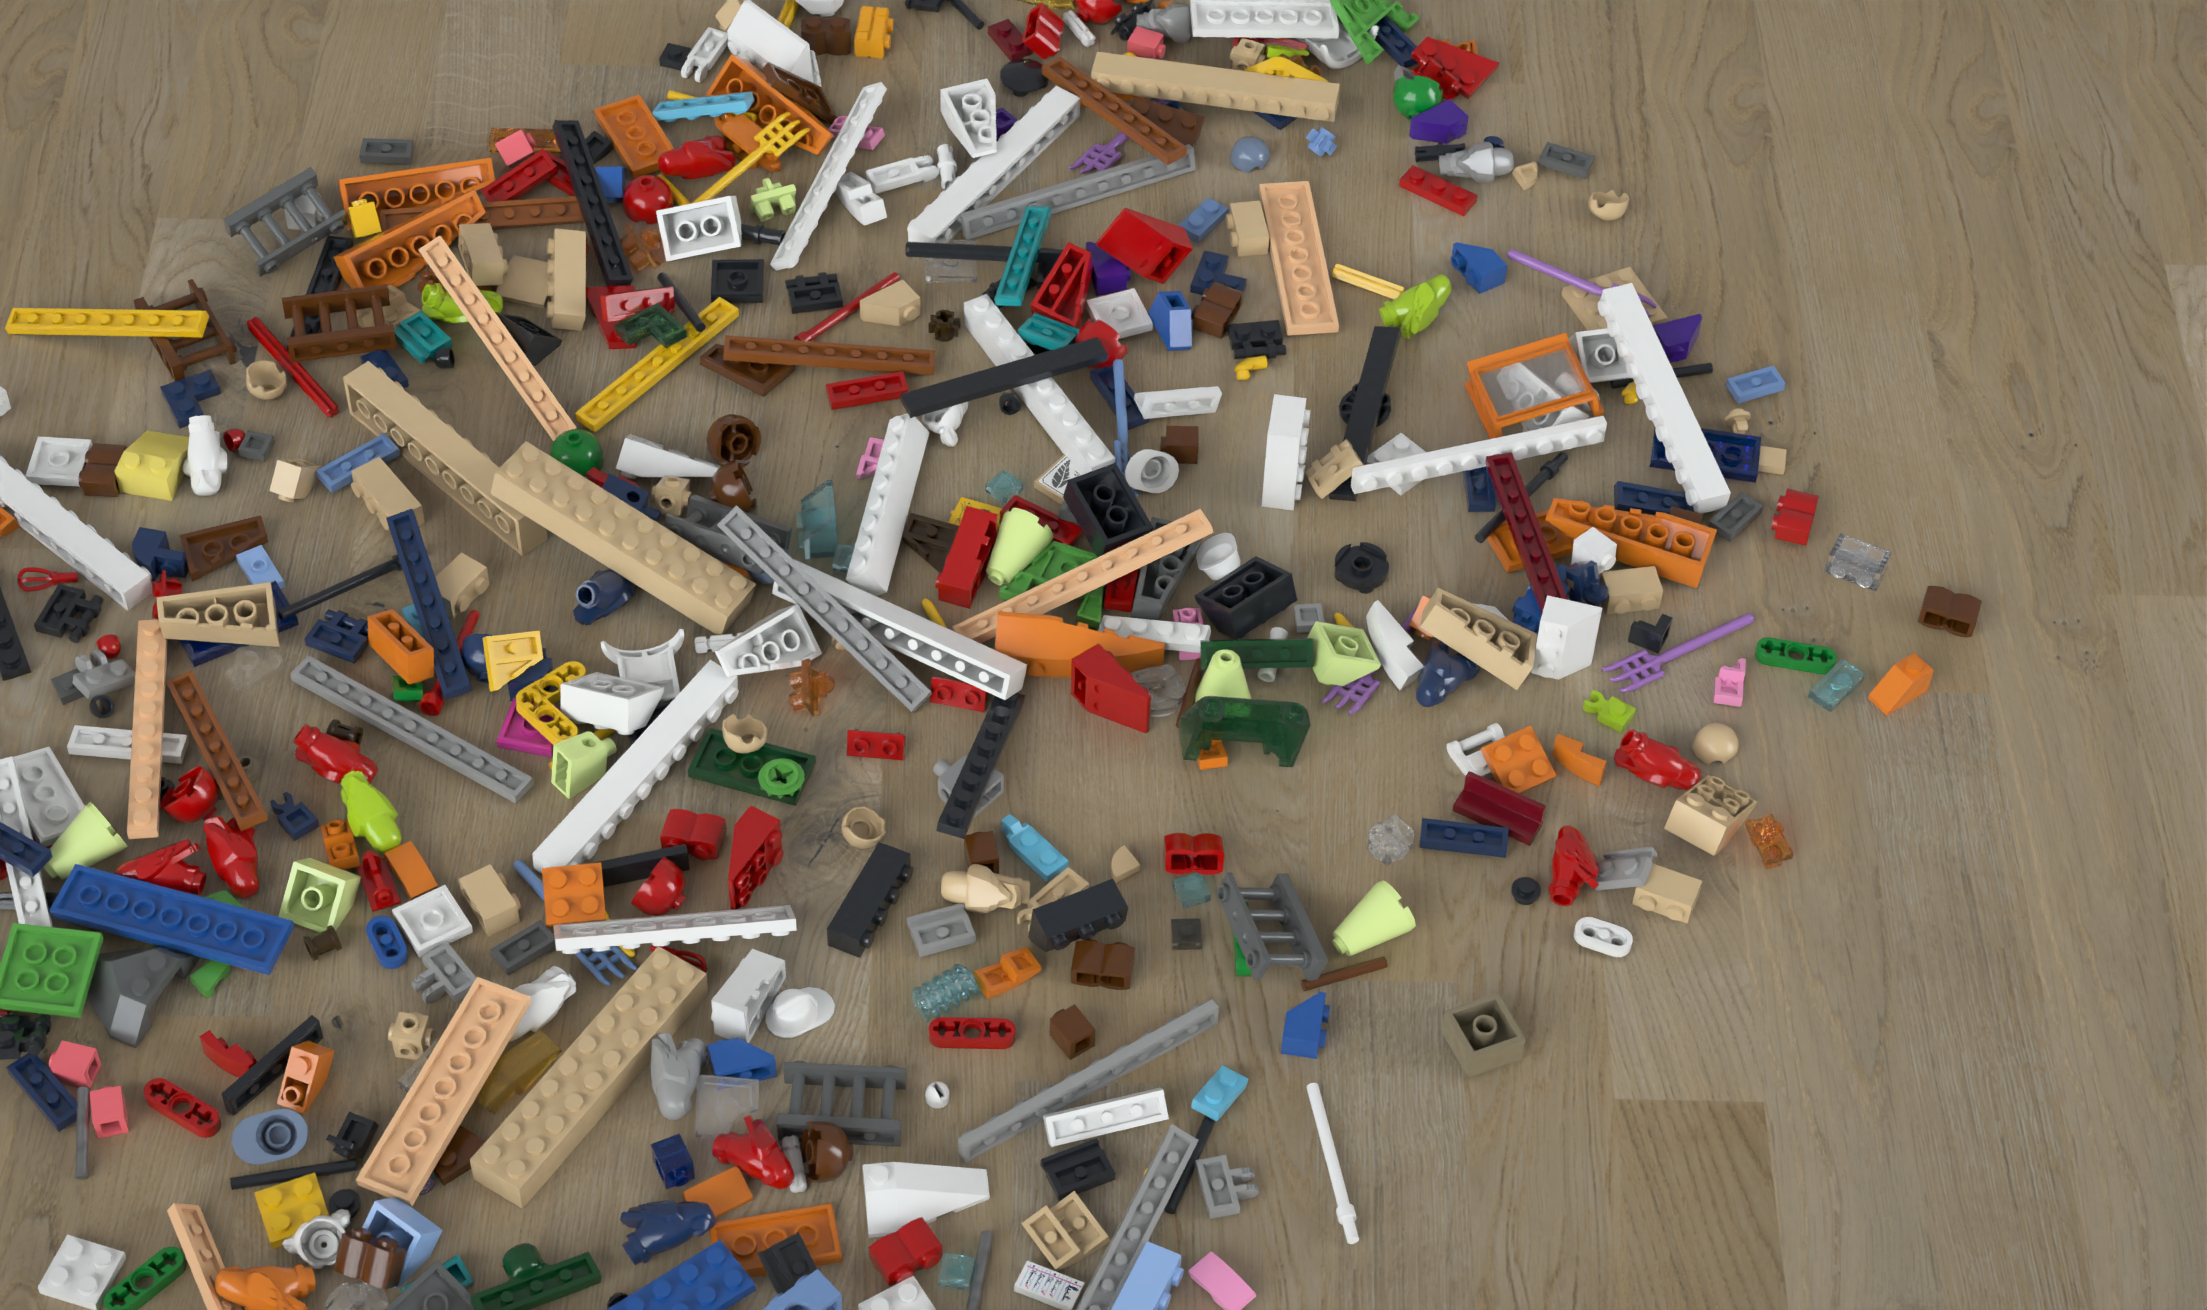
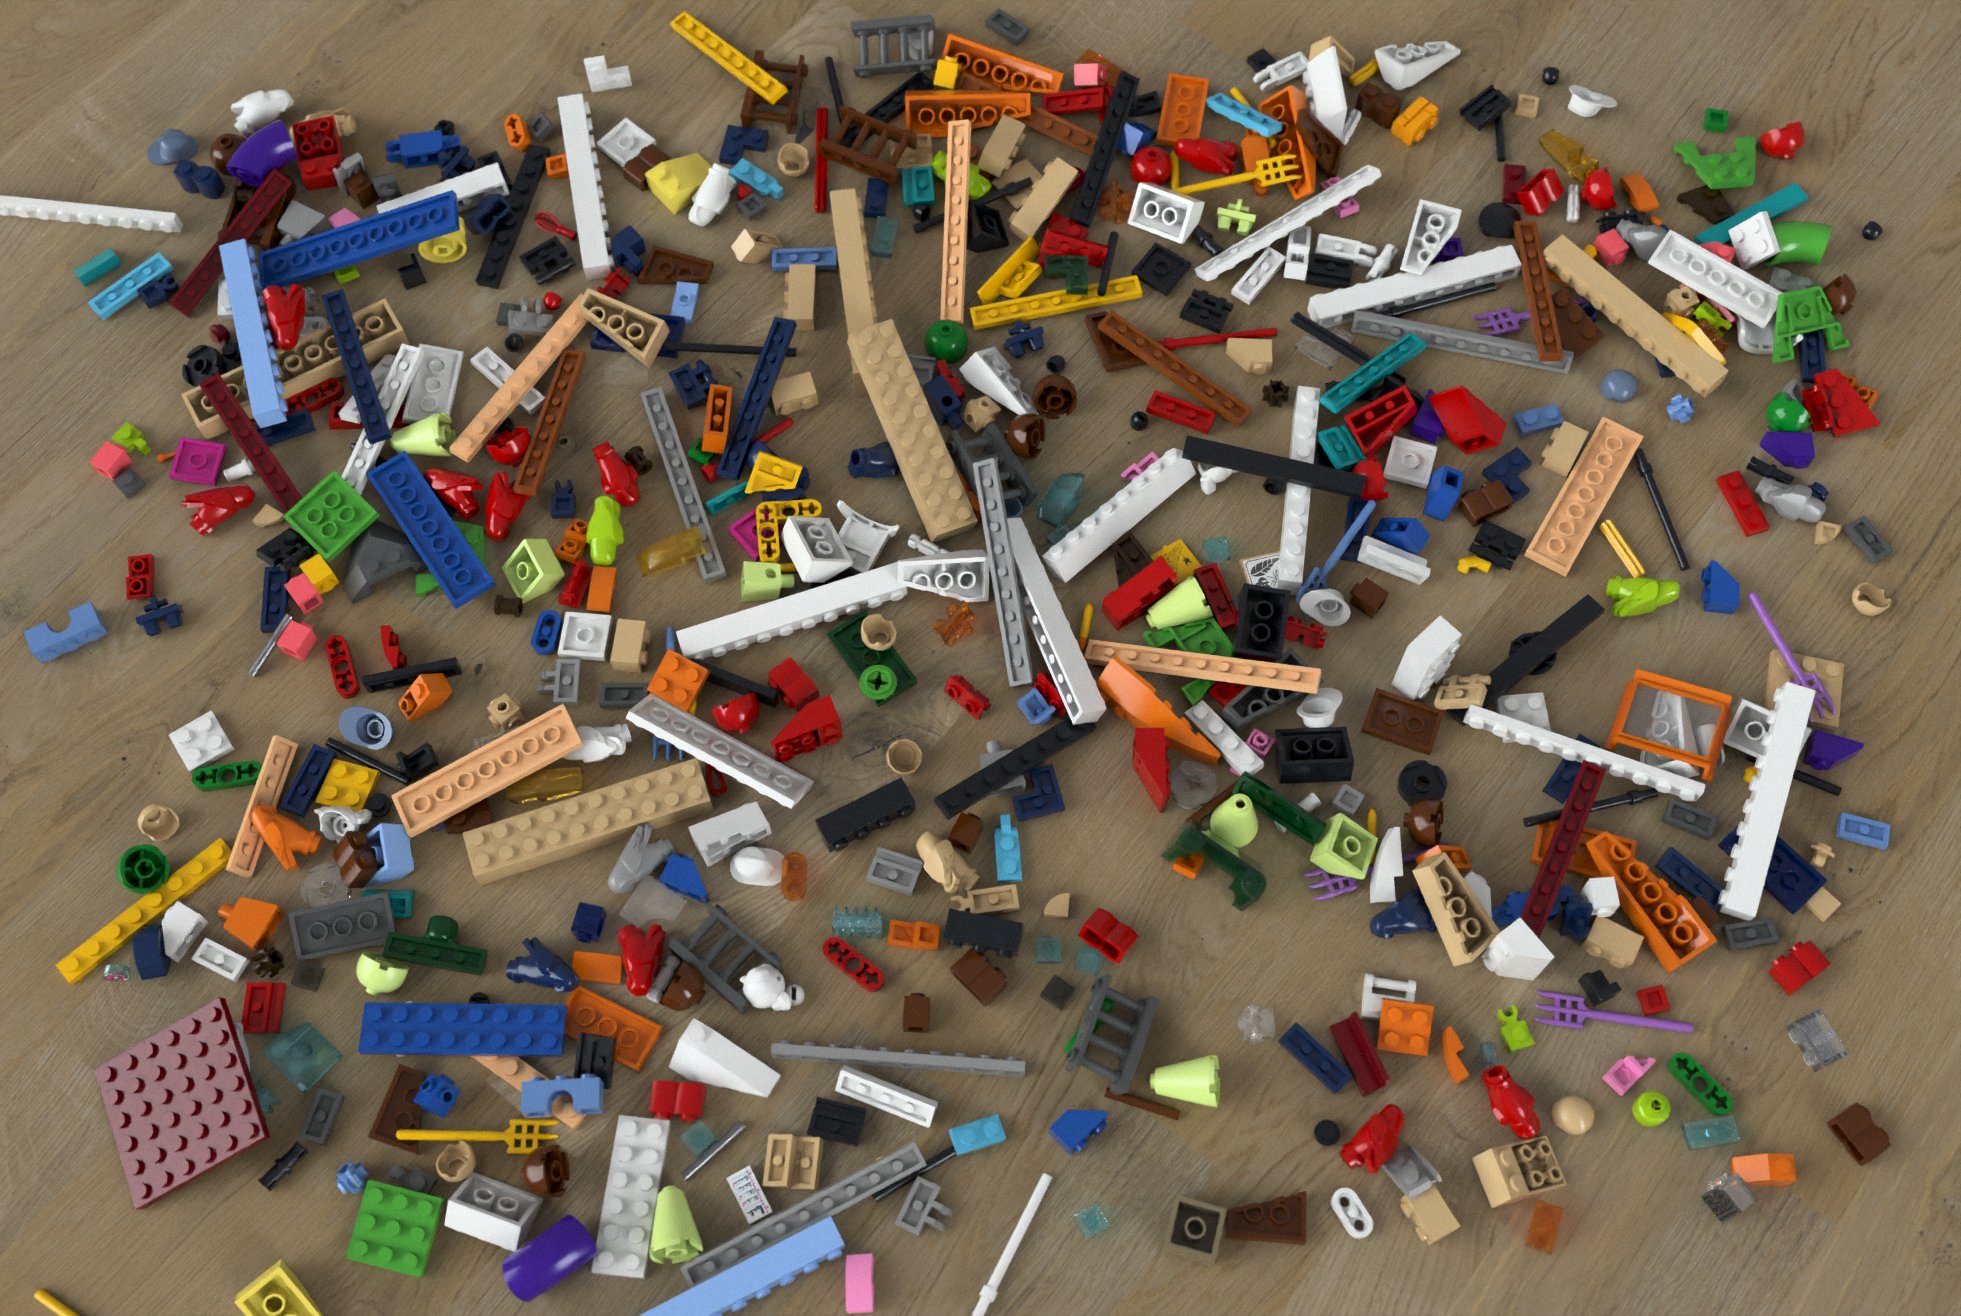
camera: 40 degrees right, 15 degrees up
none -> dark blue plate [280,744,337,818]
none -> yellow brick [299,553,340,595]
none -> clear yellow slope [637,526,707,577]
none -> teal slope [704,481,750,515]
none -> medium azure hinge [729,158,784,201]
none -> white hair [740,964,792,1011]
none -> clear orange plate [781,852,807,901]
none -> black bar [825,56,844,125]
none -> clear light blue plate [871,216,899,258]
none -> black bar [913,177,1033,233]
none -> yellow bracket [977,237,1042,305]
none -> dark blue hips [1003,320,1044,359]
none -> dark blue plate [1012,764,1065,822]
none -> medium blue bracket [1015,687,1056,725]
none -> clear light blue plate [1036,937,1062,964]
none -> black hinge [1046,355,1065,375]
none -> clear light blue plate [1074,1203,1110,1240]
none -> black hinge [1130,411,1148,431]
none -> reddish brown wing [1226,1191,1306,1245]
none -> white plate [1231,247,1286,305]
none -> red hinge [1284,616,1327,649]
none -> black plate [1306,254,1354,289]
none -> reddish brown plate [1361,688,1444,756]
none -> blue slope [1372,518,1430,553]
none -> black bar [1375,282,1496,318]
none -> reddish brown cylinder [1403,798,1444,847]
none -> clear light blue tile [1481,1041,1499,1068]
none -> lime head [1632,1091,1671,1127]
none -> black bar [1634,448,1690,571]
none -> red tile [1636,985,1671,1016]
none -> dark grey plate [1661,798,1718,841]
none -> clear brick [1701,1172,1758,1222]

